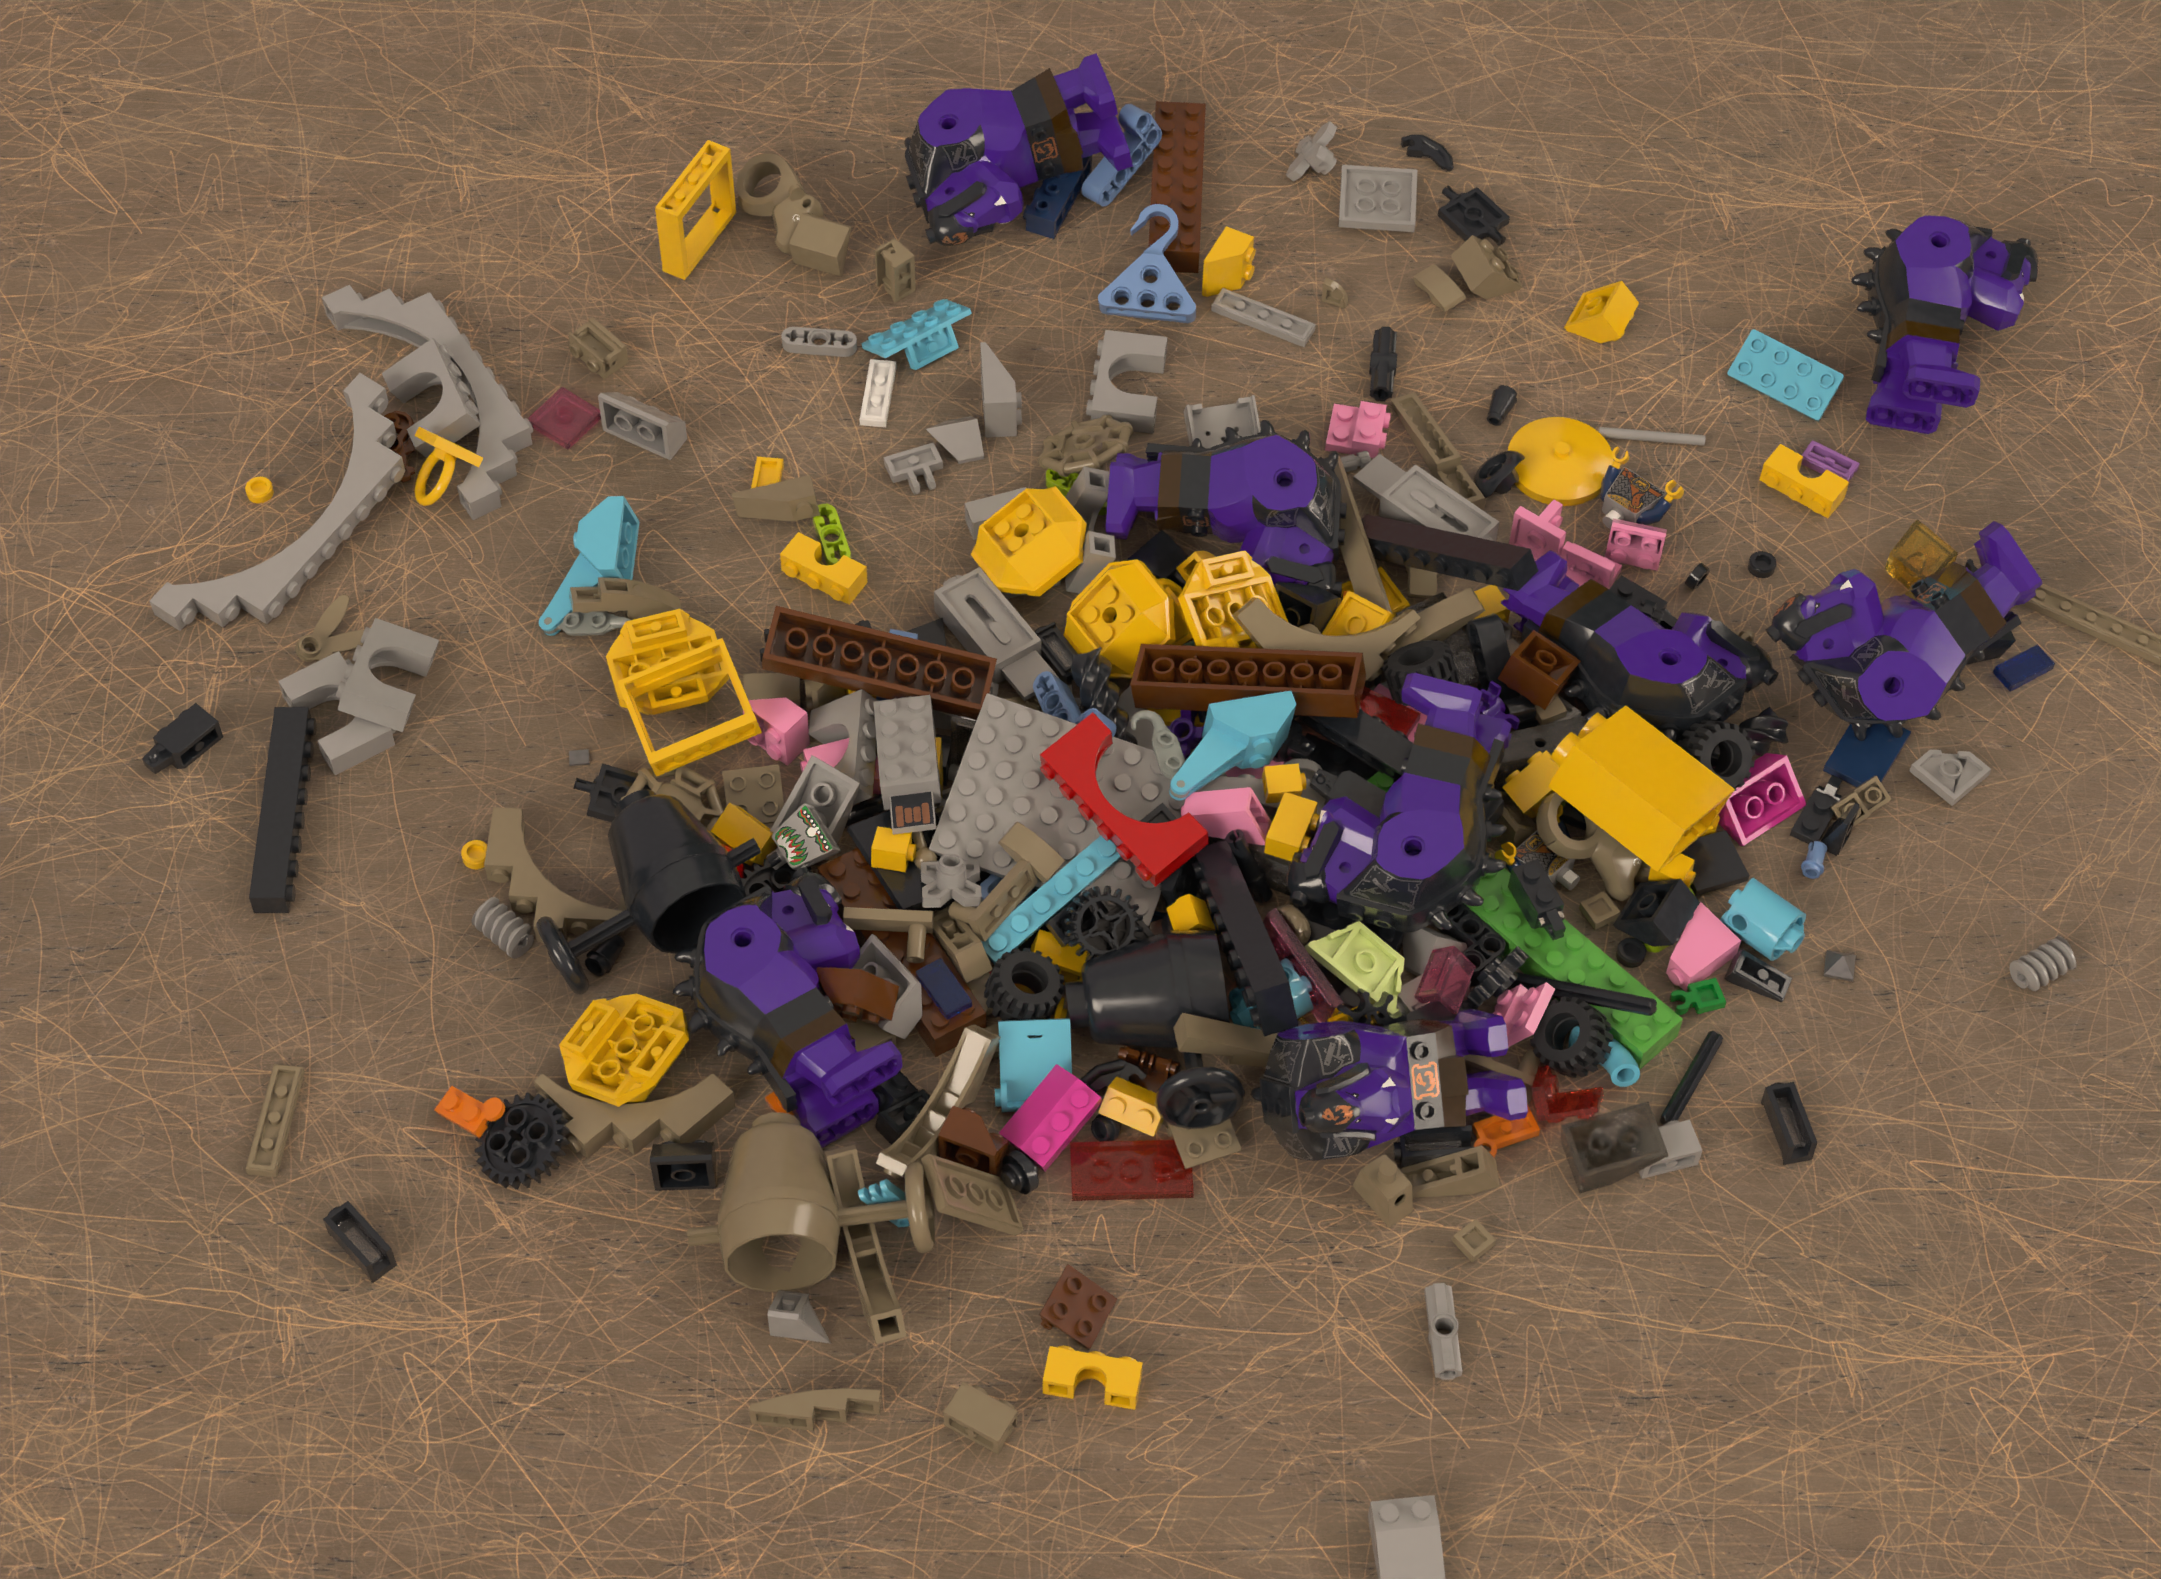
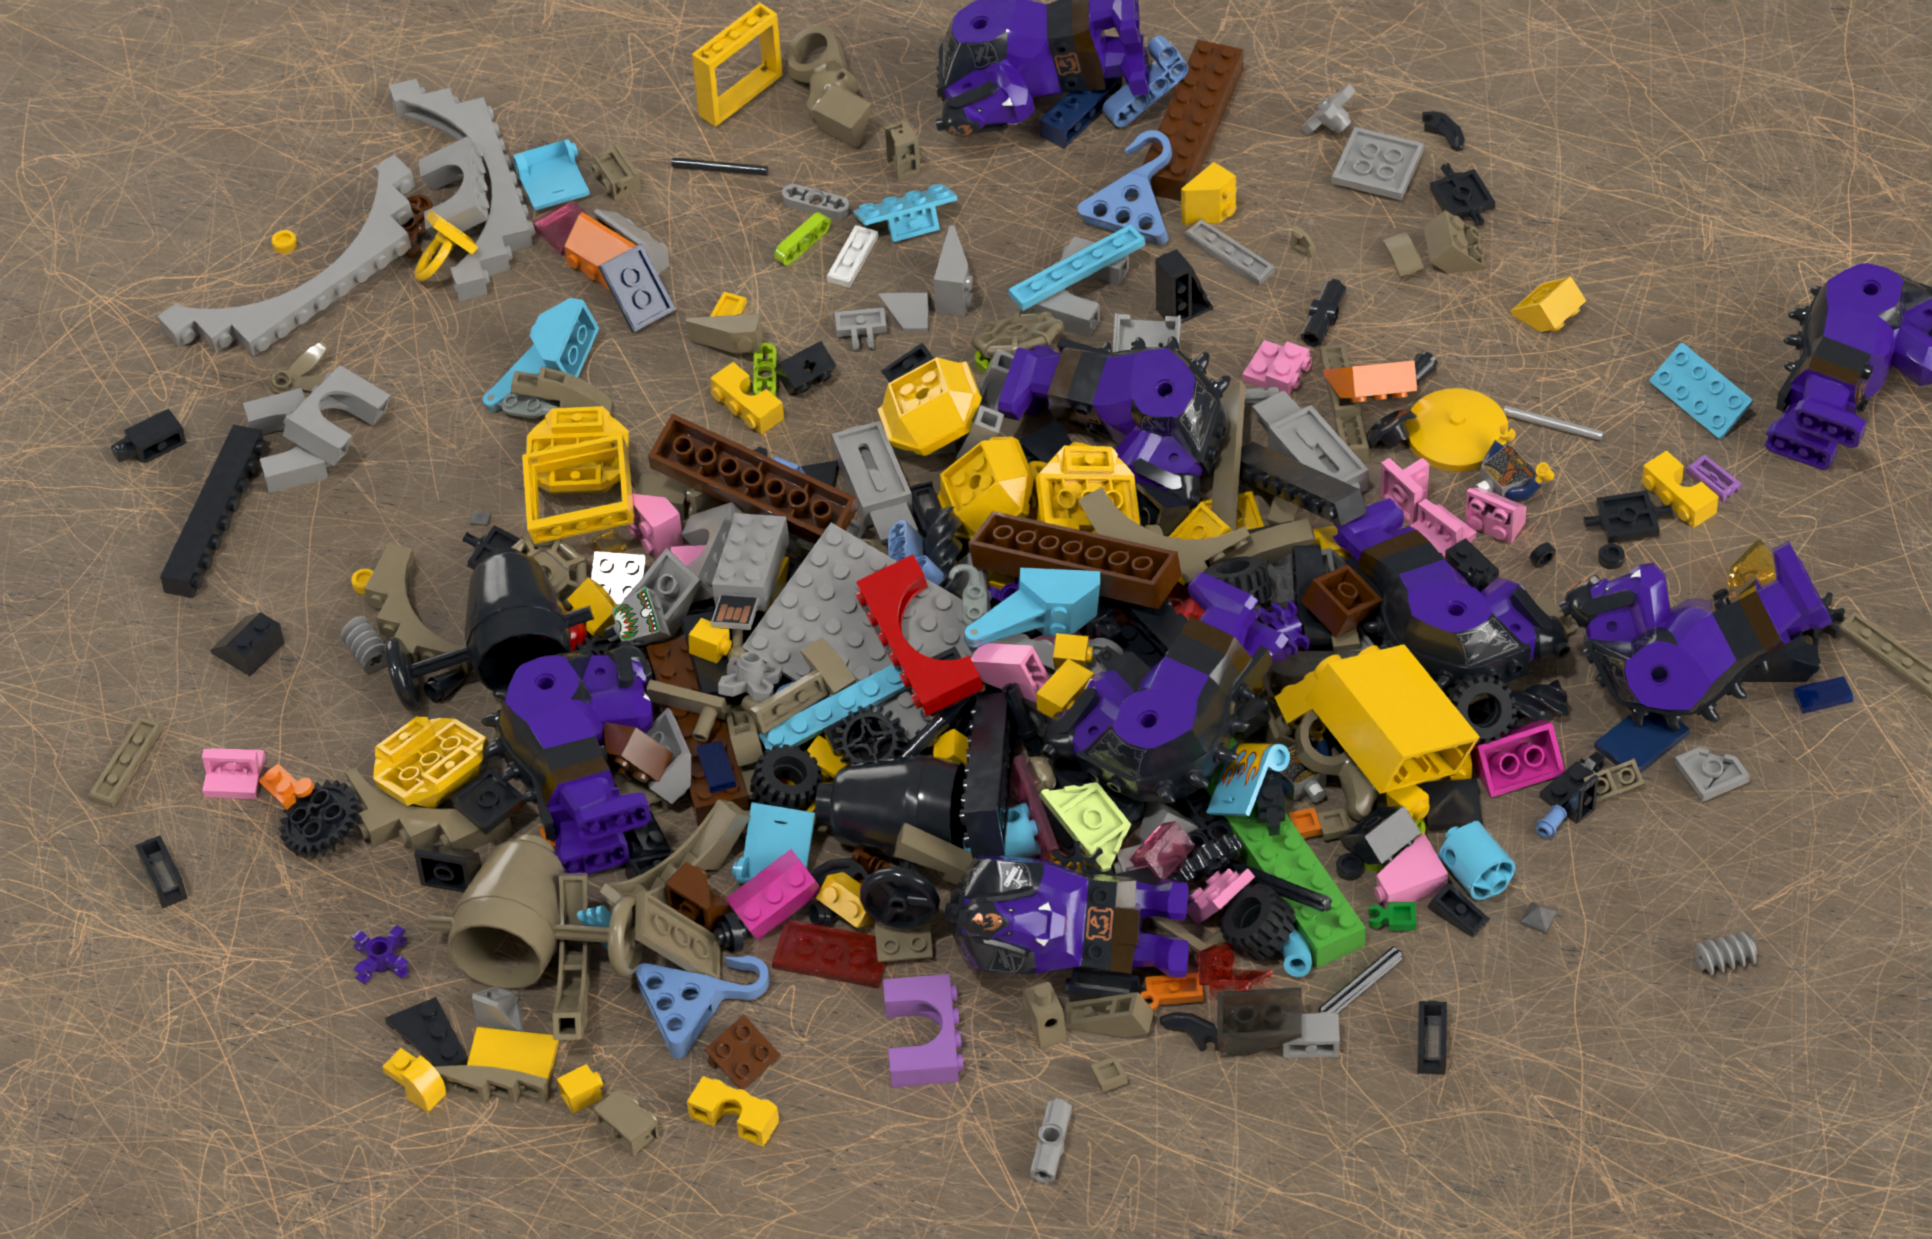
camera: 20 degrees right, 5 degrees down
none -> bright pink bracket [202,748,265,799]
none -> black slope [210,612,284,677]
none -> dark purple pin [351,925,410,984]
none -> yellow brick [382,1048,446,1113]
none -> black wing [385,997,468,1067]
none -> black plate [450,767,527,834]
none -> yellow tile [467,1027,559,1085]
none -> medium azure door [512,139,590,211]
none -> yellow brick [557,1064,603,1114]
none -> orange slope [565,212,637,291]
none -> clear yellow tile [592,528,627,553]
none -> tile [598,243,676,333]
none -> medium blue piece [636,956,769,1059]
none -> black bar [672,157,768,176]
none -> lime beam [774,212,831,266]
none -> black brick [774,341,836,395]
none -> black slope [881,343,934,383]
none -> medium lavender arch [883,974,963,1087]
none -> black pin [895,714,949,758]
none -> medium azure plate [1008,224,1145,311]
none -> black wedge [1155,249,1214,324]
none -> black piece [1160,1012,1220,1051]
none -> medium azure door [1206,743,1290,816]
none -> orange plate [1288,807,1322,838]
none -> slope [1323,360,1417,403]
none -> black plate [1583,490,1672,543]

